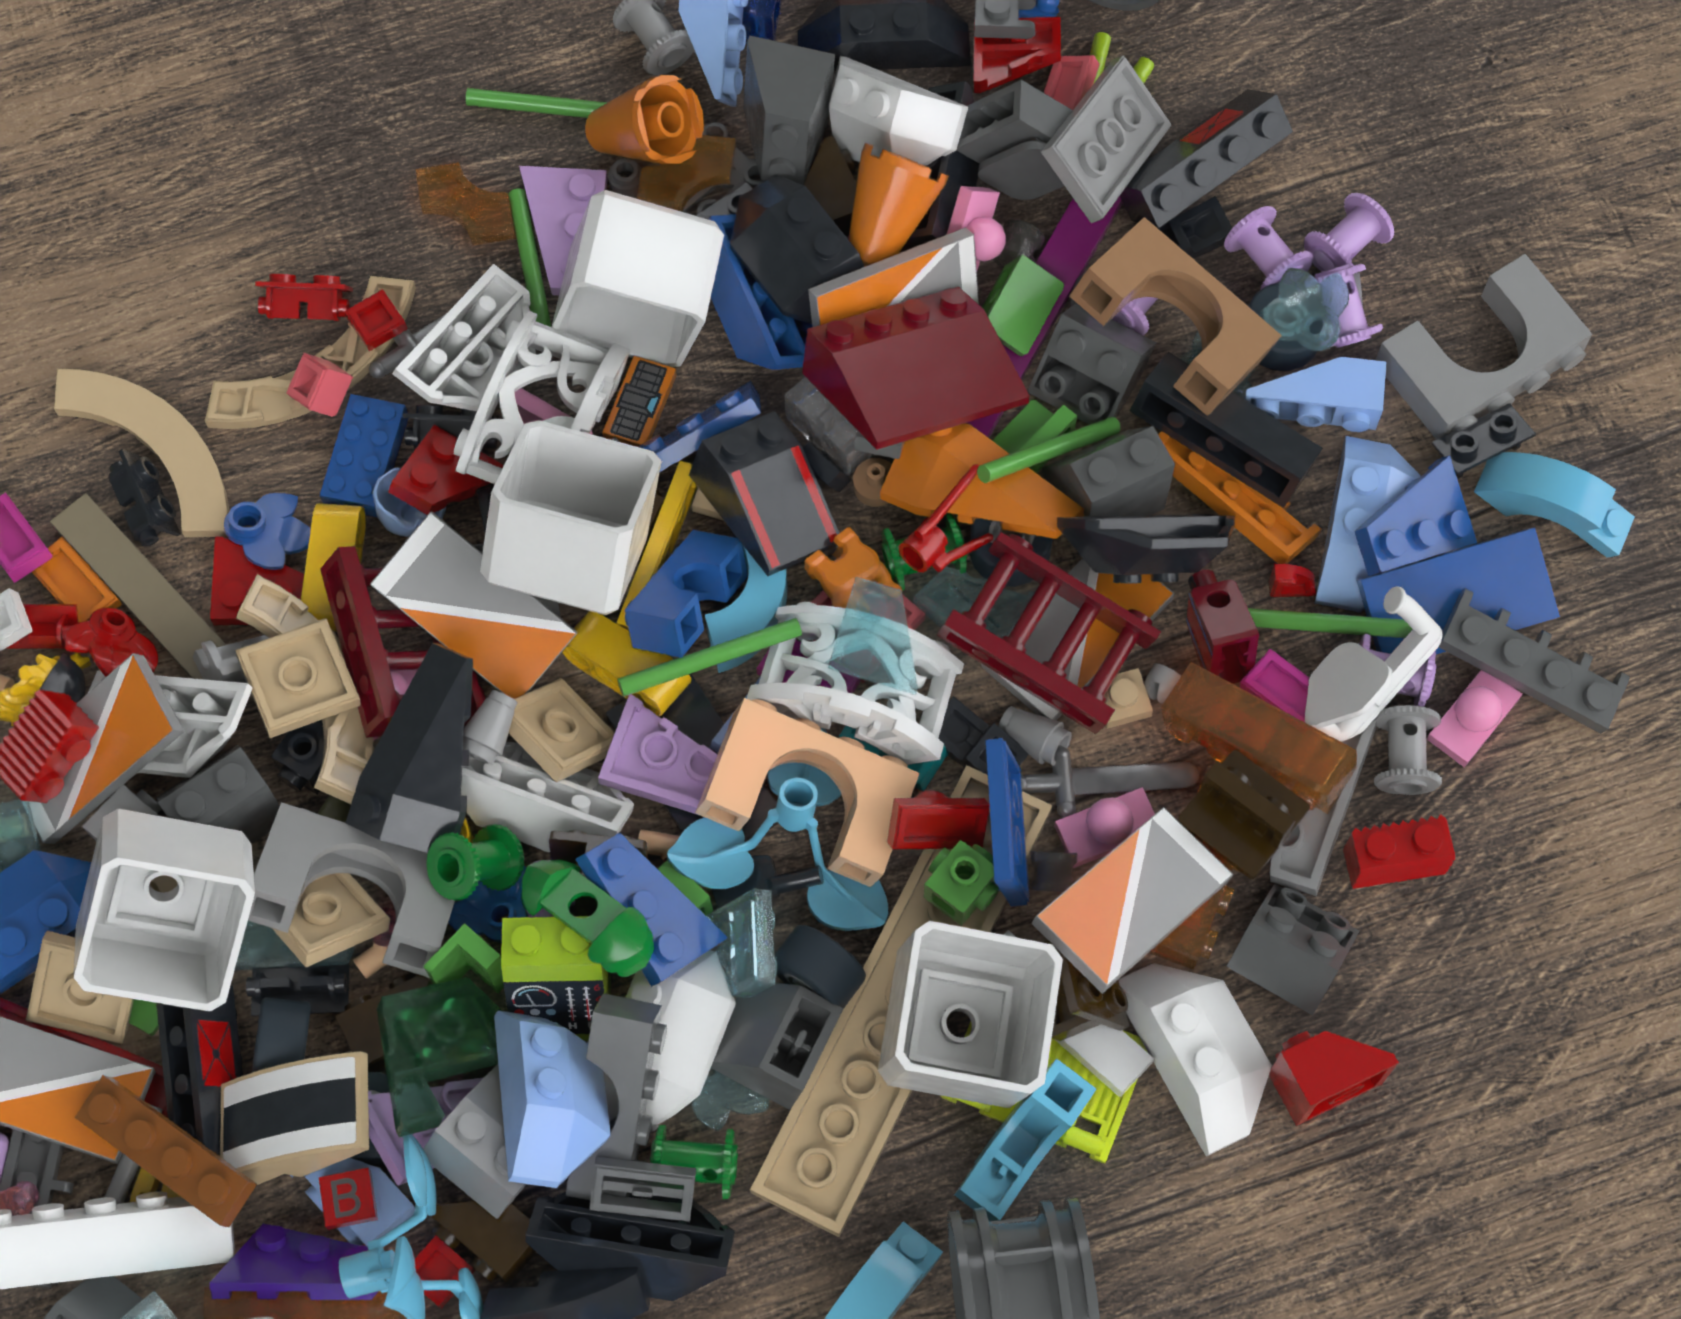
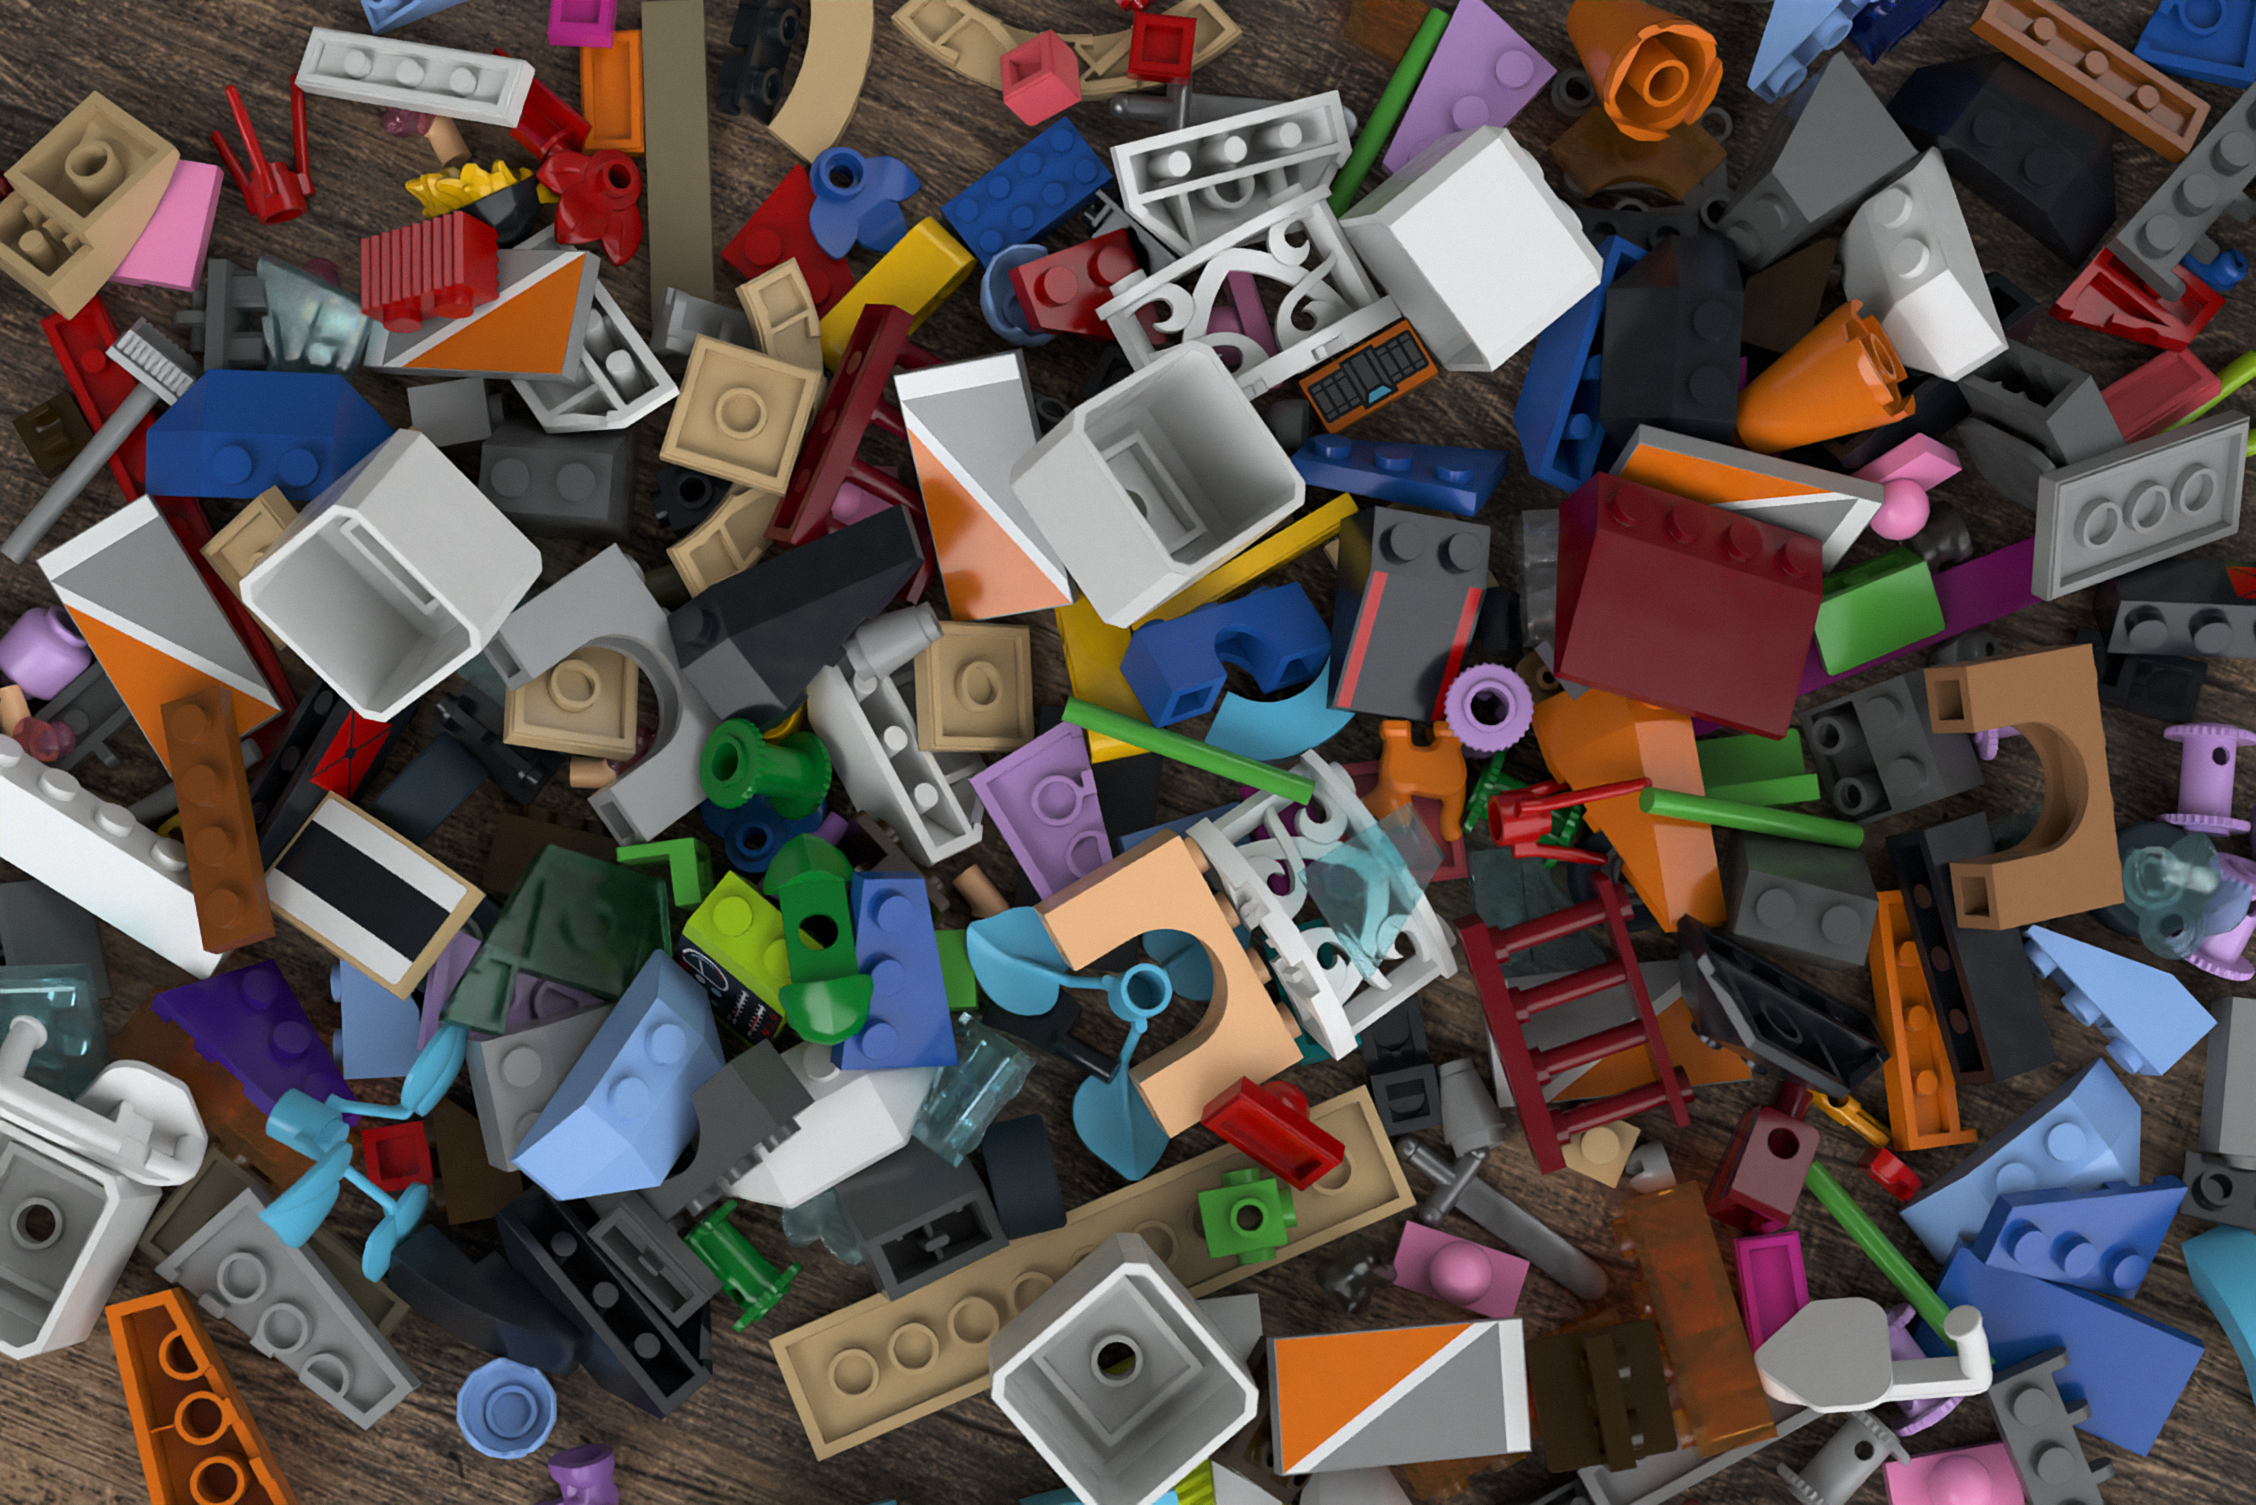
camera: 40 degrees right, 15 degrees up
red tile [318,1167,378,1230] -> none
blue tile [986,738,1029,907] -> none
none -> lavender hose [1443,662,1534,761]
none -> light orange pin [1805,1088,1892,1147]

